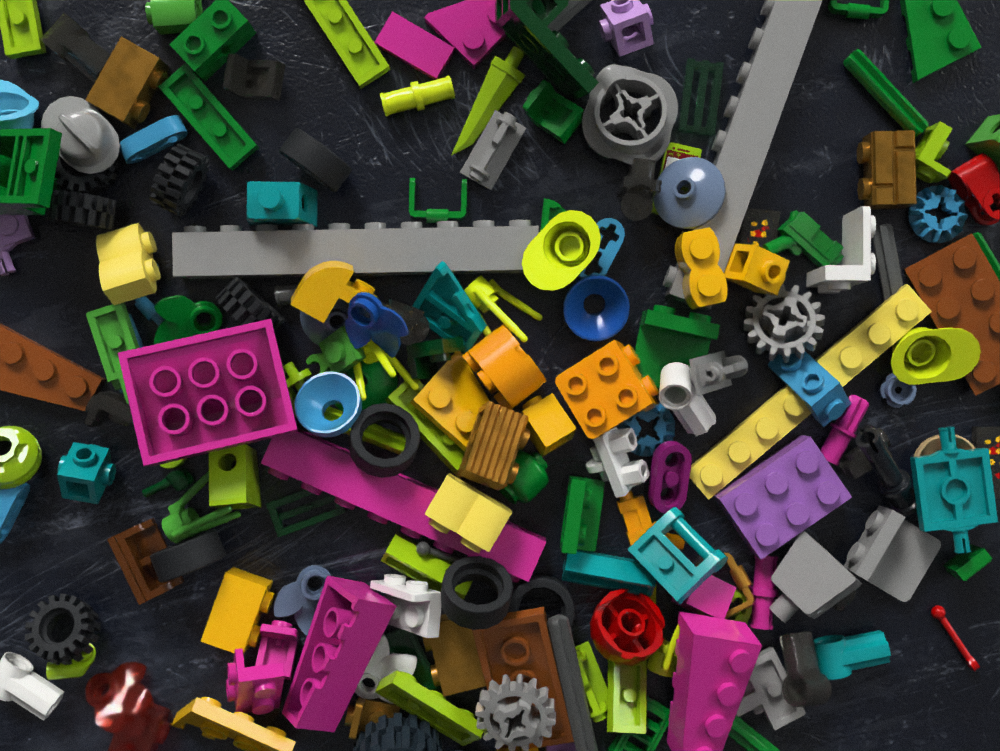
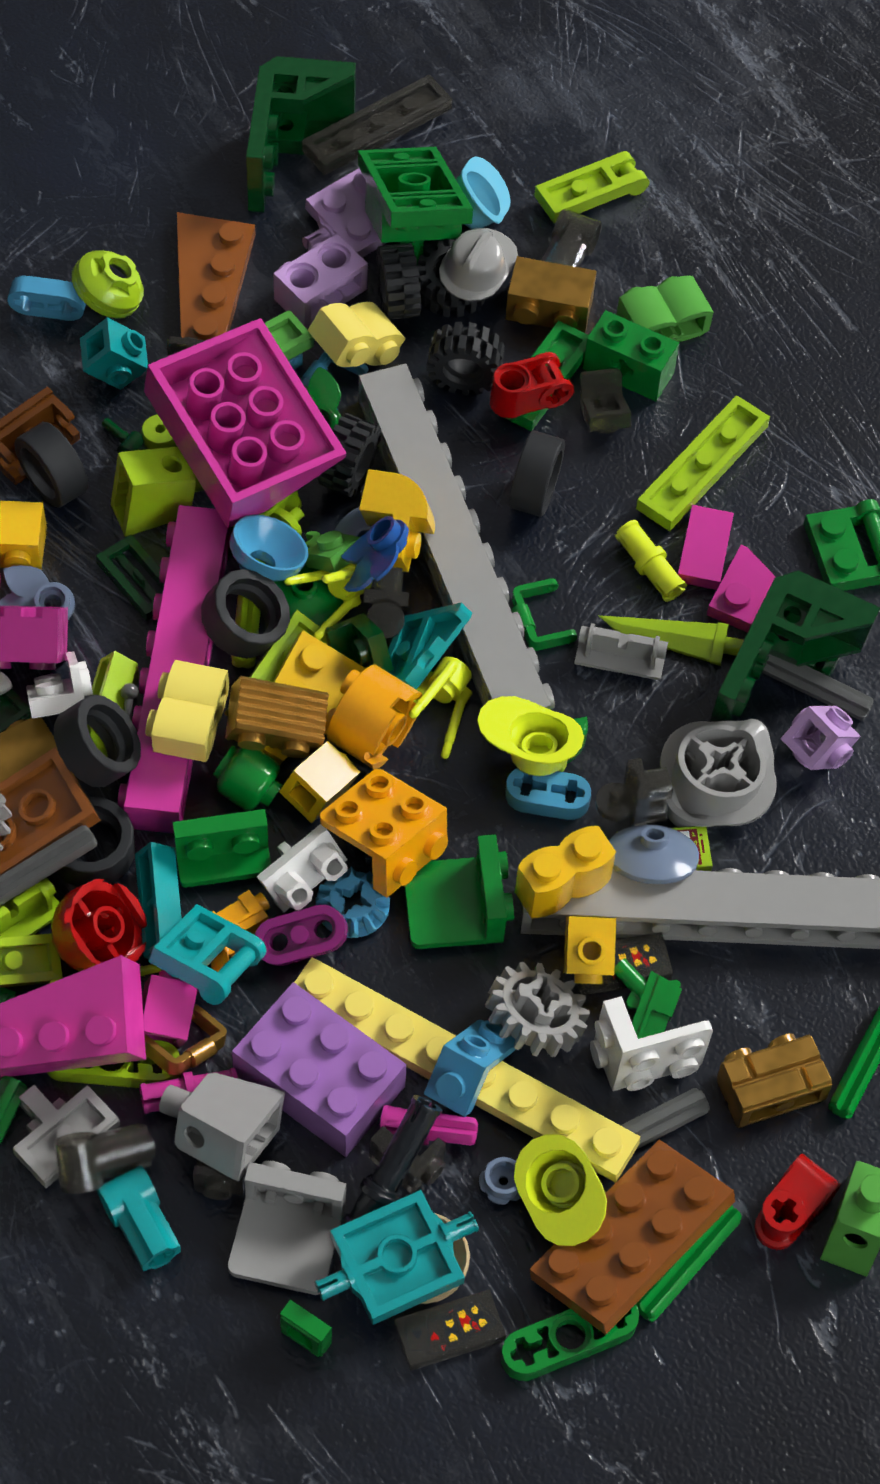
camera: 65 degrees right, 30 degrees down
dark azure beam [120,115,188,164] -> none
bright green plant [161,471,241,543] -> none
teal torso [247,181,318,227] -> none
green bracket [522,80,584,144] -> none
blue piece [563,275,630,341] -> none
white piece [659,362,716,436] -> none
clear green tile [677,58,724,137] -> none
light grey hinge [689,351,748,396] -> none
dark azure gear [908,185,968,243] -> none
lime bracket [915,121,953,183] -> none
red hinge [931,605,980,672] -> none
none -> lavender brick [273,234,368,328]
none -> red piece [490,352,574,418]

